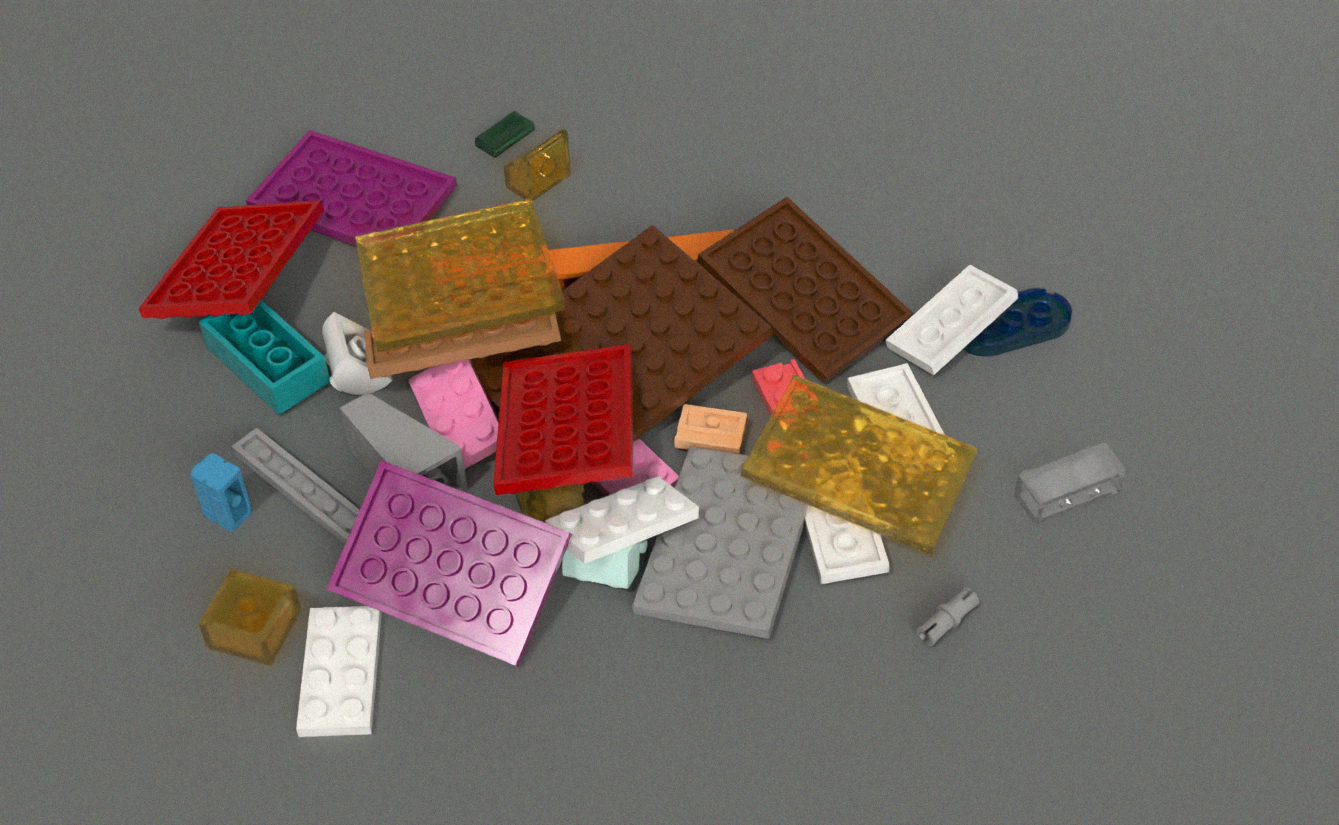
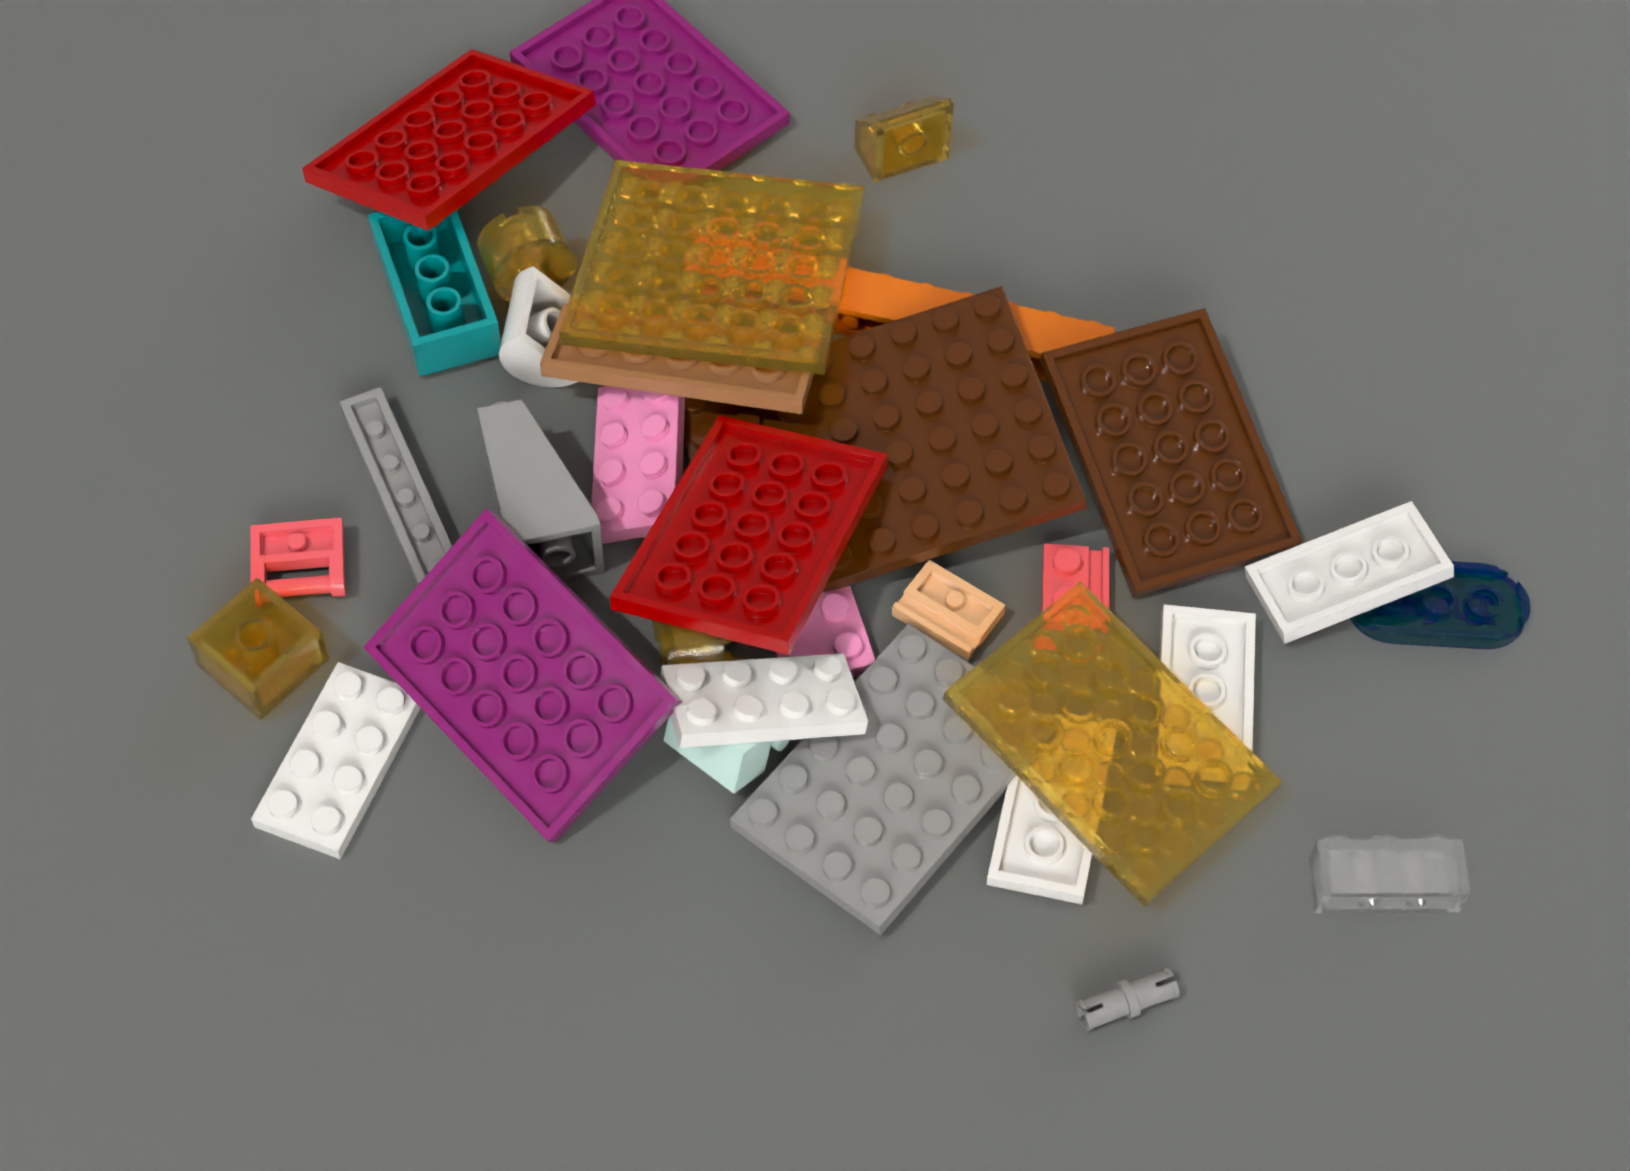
camera: 20 degrees right, 10 degrees up
dark azure brick [190,453,253,532] -> none
clear green tile [475,111,535,158] -> none
none -> coral plate [250,517,347,604]
none -> clear yellow brick [477,206,578,302]

